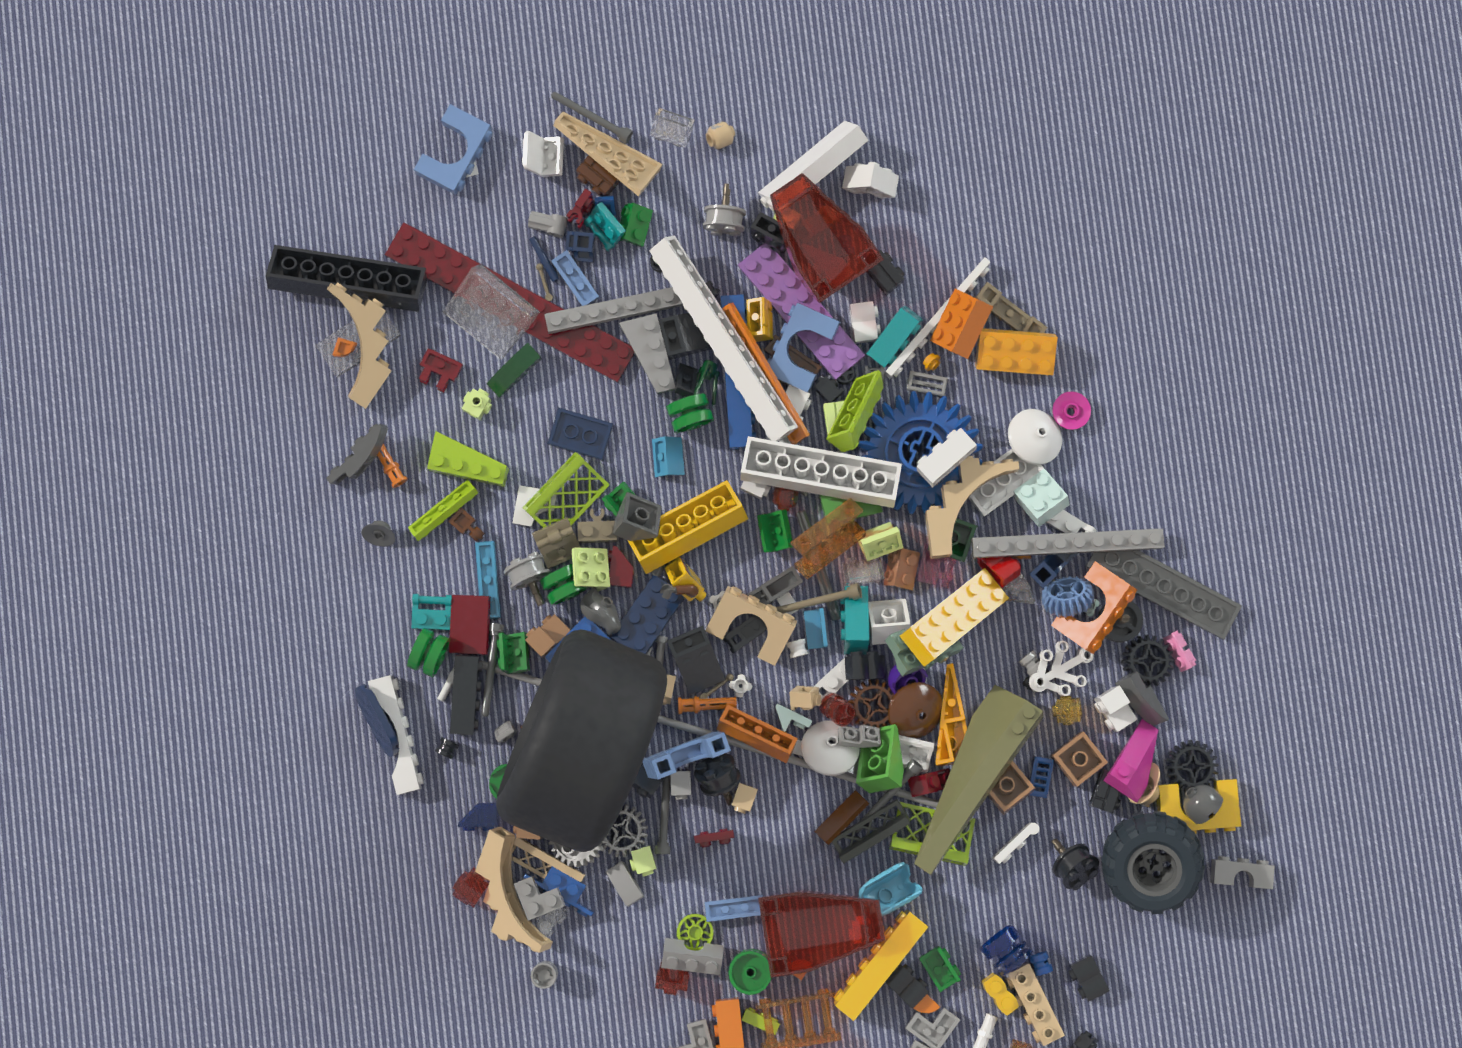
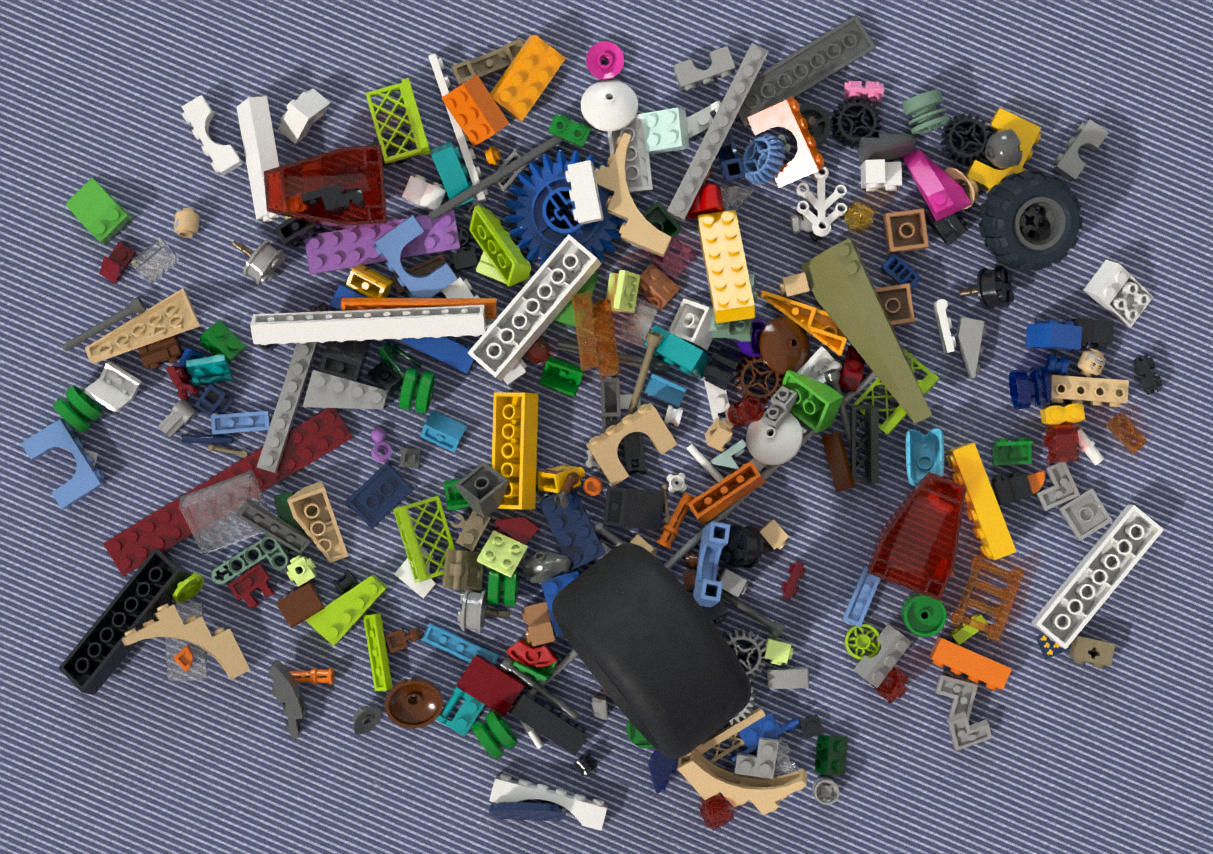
camera: 55 degrees left, 5 degrees up
none -> green wheel [53,385,104,433]
none -> bright green slope [65,178,133,245]
none -> dark red slope [99,242,137,284]
none -> lime wheel [172,573,204,604]
none -> white arch [182,95,243,175]
none -> sand green beam [211,536,291,584]
none -> dark grey tile [236,499,312,555]
none -> reddish brown slope [276,579,325,628]
none -> tan wedge [287,481,348,563]
none -> black plate [301,184,365,215]
none -> black bush [333,569,359,594]
none -> lime fence [365,78,431,164]
none -> medium lavender plate [371,427,392,462]
none -> reddish brown dish [385,679,443,728]
none -> dark grey tile [399,448,421,469]
none -> dark grey tile [427,136,562,222]
none -> red tile [506,639,559,667]
none -> green bracket [548,114,591,147]
none -> orange plate [583,477,602,496]
none -> light grey arch [673,46,735,91]
none -> reddish brown plate [683,553,698,590]
none -> white piece [686,444,724,483]
none -> tan brick [779,272,810,298]
none -> black plate [799,714,824,739]
none -> dark green bracket [815,734,848,776]
none -> sand green wheel [902,89,950,135]
none -> light grey slope [955,317,987,379]
none -> blue brick [1025,320,1082,350]
none -> clear red brick [1043,423,1079,463]
none -> tan head [1077,348,1106,378]
none -> white slope [1083,260,1153,327]

